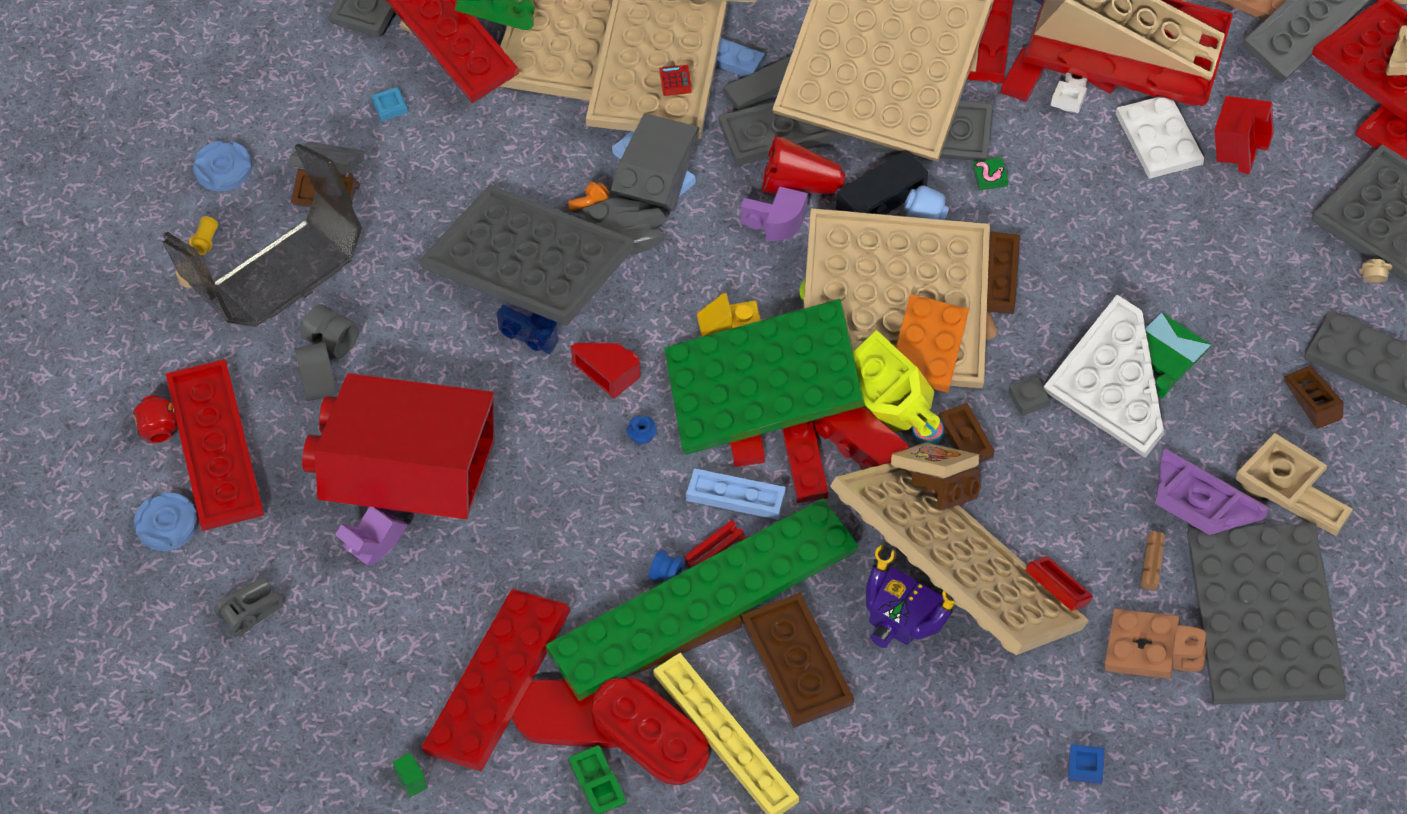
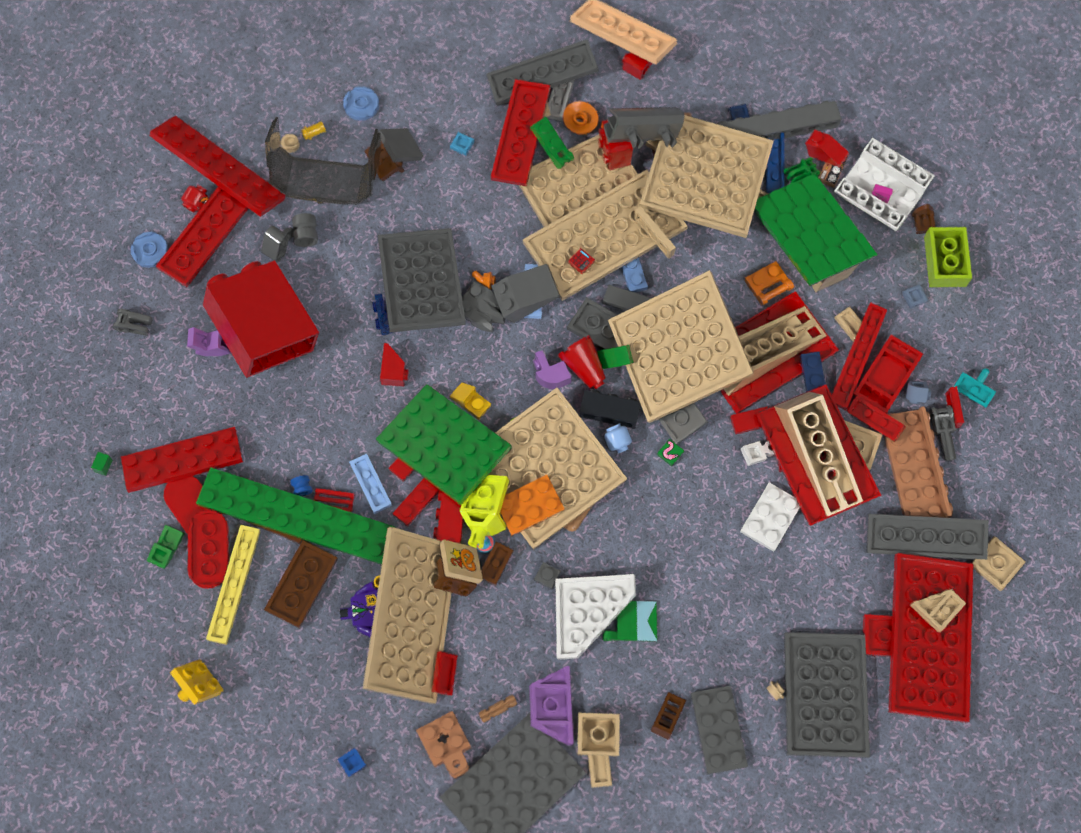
camera: 45 degrees right, 15 degrees up
blue plate [626,416,657,444] -> none
reddish brown plate [987,231,1020,314] -> none
red plate [1214,96,1274,174] -> none
none -> red plate [150,115,286,217]
none -> green slope [597,344,634,369]

